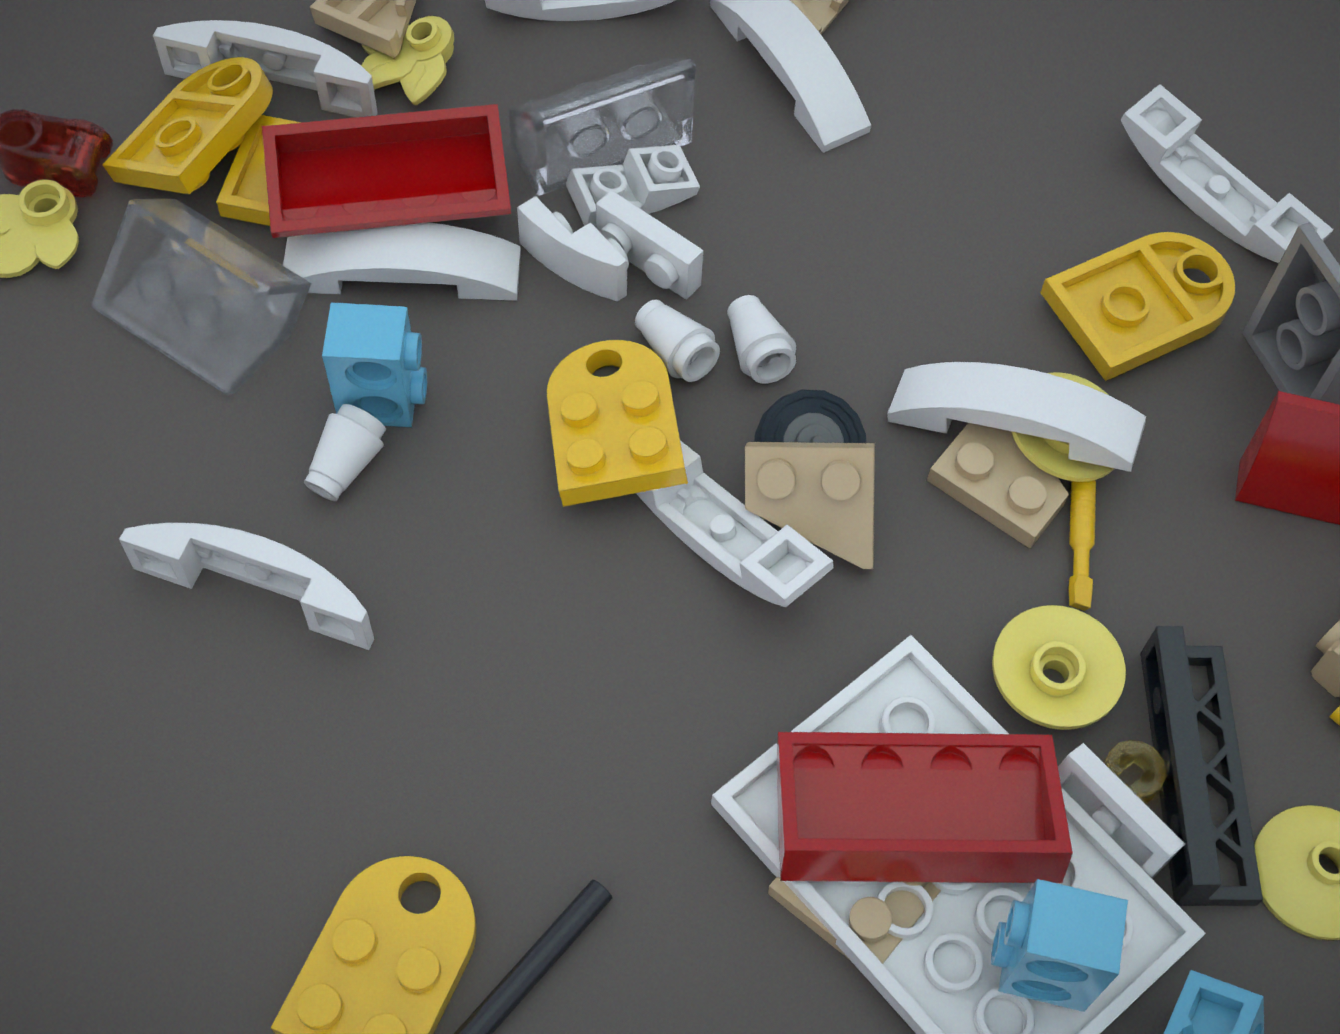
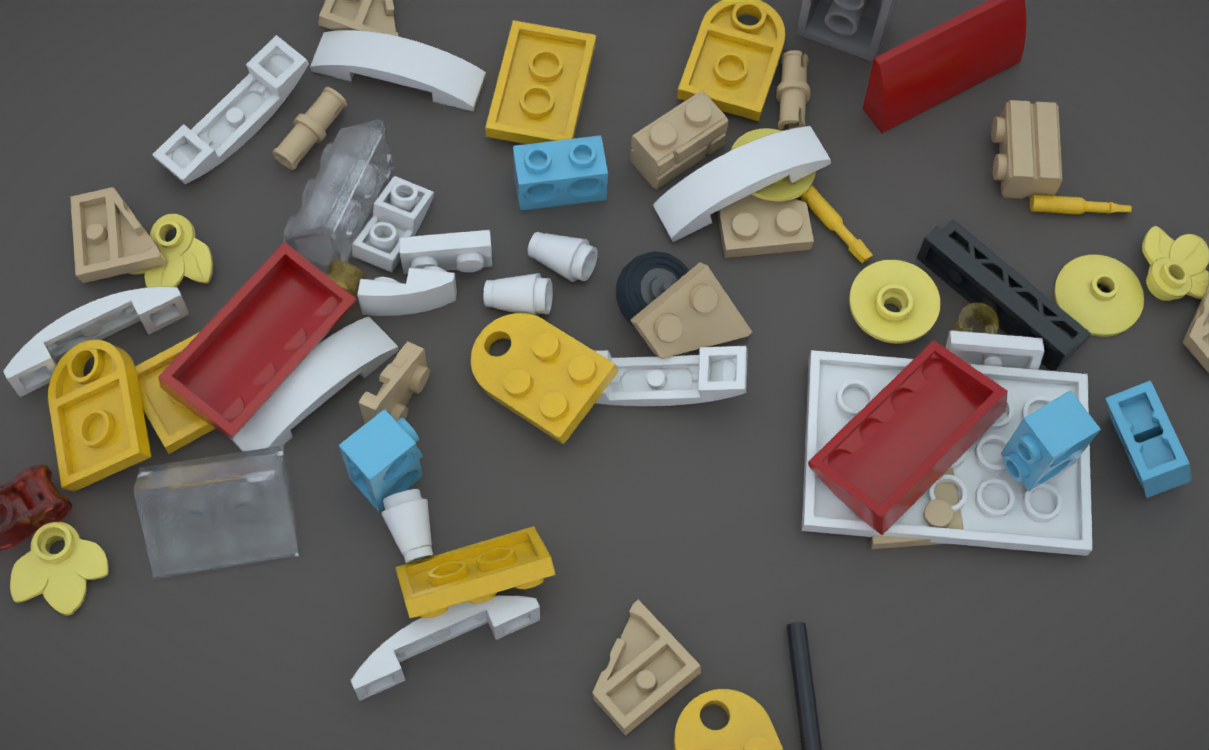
camera: 45 degrees left, 5 degrees up
none -> tan pin [272,87,348,171]
none -> clear yellow bush [327,260,367,300]
none -> tan wing [358,341,430,425]
none -> yellow plate [395,526,556,618]
none -> yellow plate [485,20,596,144]
none -> medium azure brick [513,135,608,211]
none -> tan wing [592,599,701,736]
none -> tan brick [630,91,728,190]
none -> tan pin [776,50,811,131]

